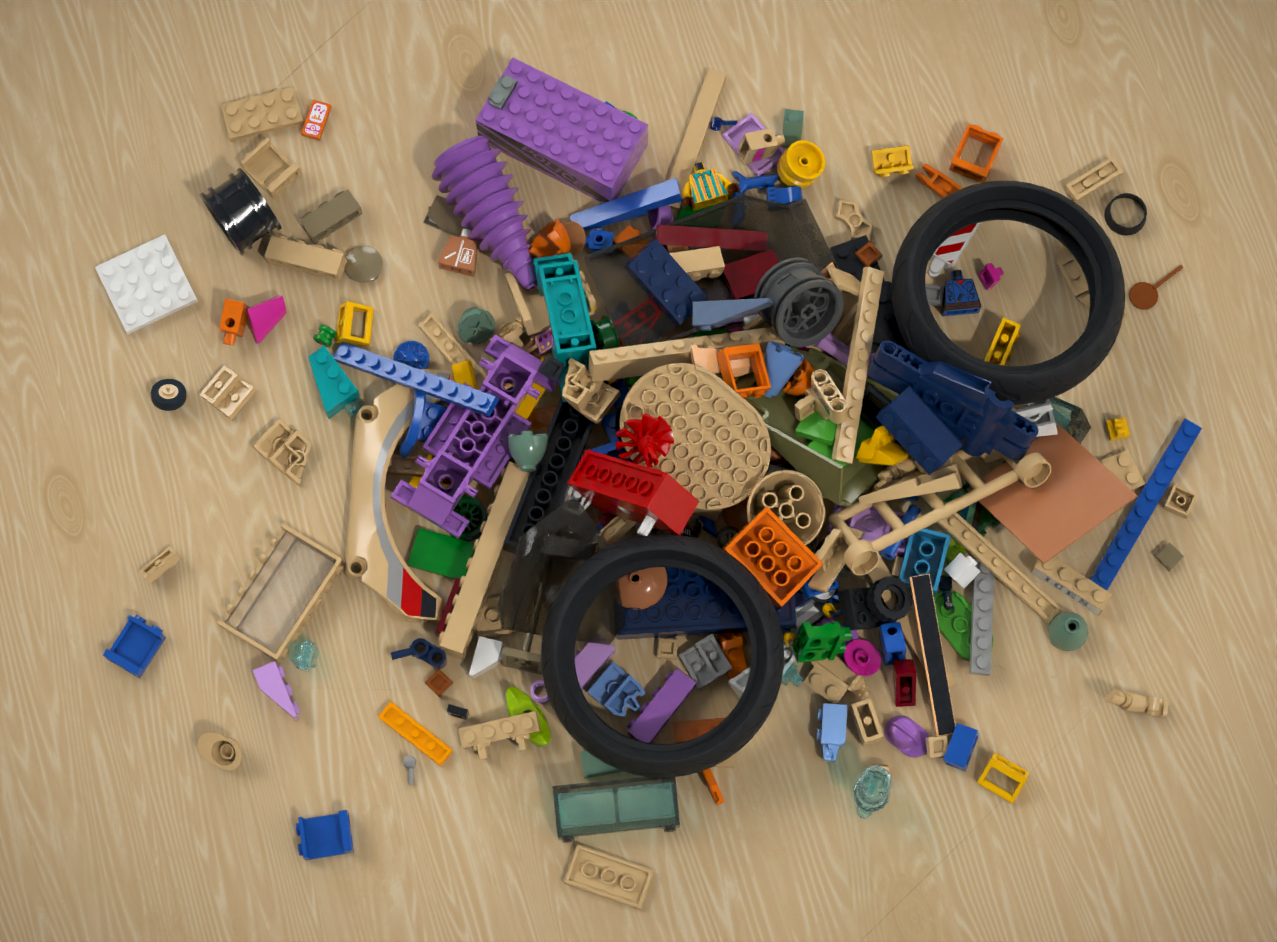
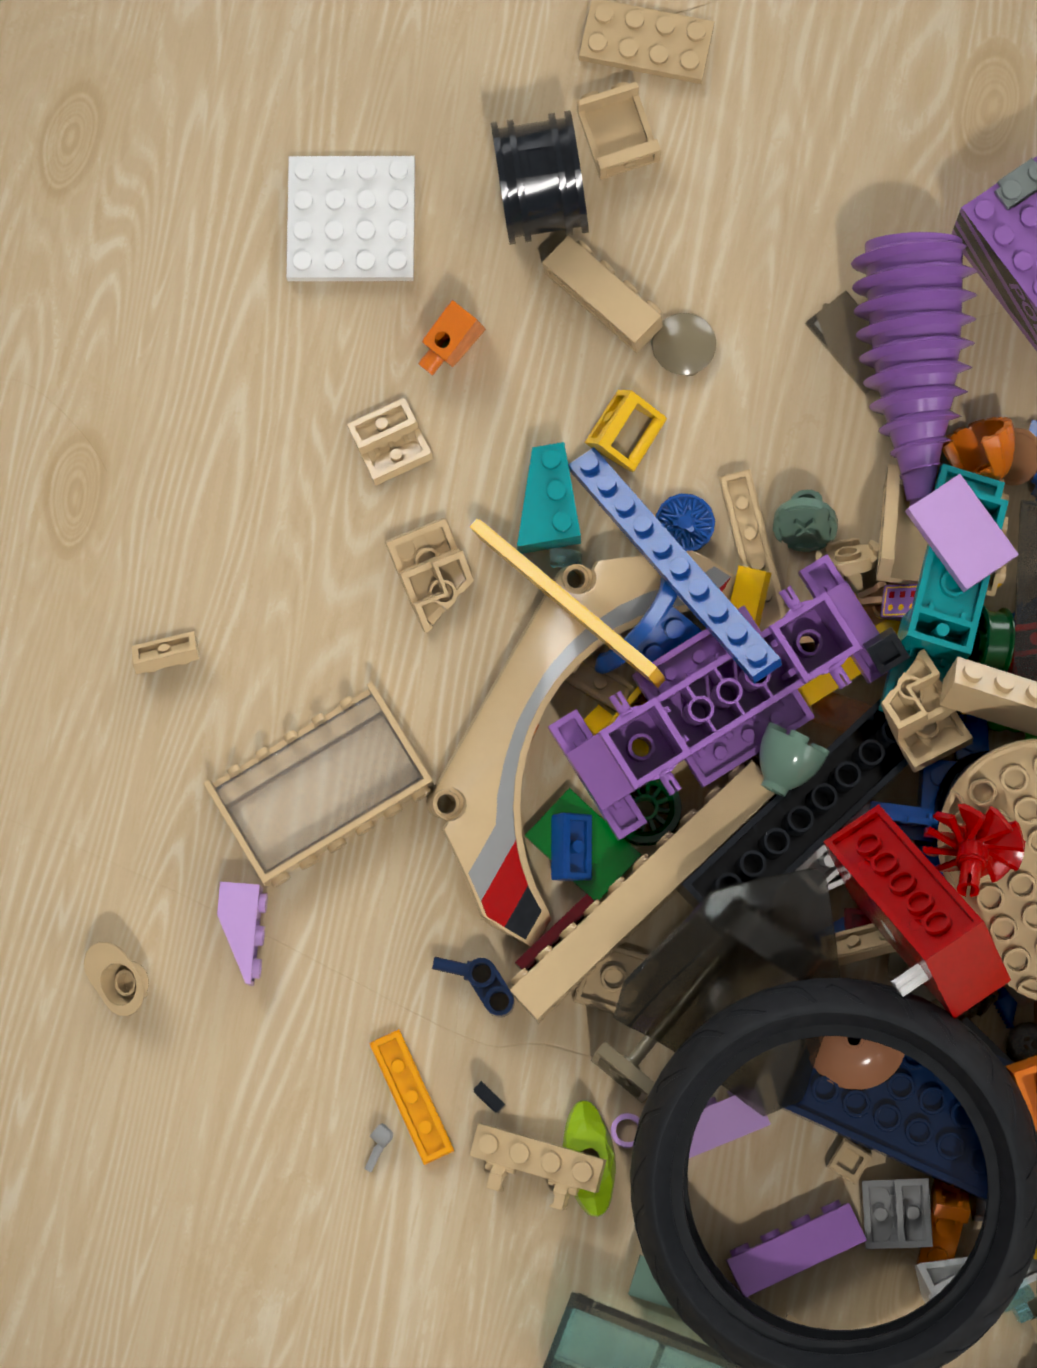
camera: 35 degrees right, 5 degrees up
blue panel [103,615,166,678] -> none
black wheel [151,379,187,411] -> none
dark pink slope [245,295,286,344] -> none
clear light blue piece [292,641,320,671] -> none
blue panel [295,810,354,860] -> none
dark tan brick [300,190,363,244] -> none
tile [301,100,332,141] -> none
green wheel [313,324,337,348] -> none
dark orange tile [425,668,453,697] -> none
nougat torso [438,229,478,277] -> none
white slope [469,636,504,679] -> none
medium blue plate [586,661,646,717] -> none
clear orange tile [673,718,725,743] -> none
none -> yellow tile [470,519,665,688]
none -> blue slope [551,813,592,881]
none -> lavender tile [905,474,1019,593]

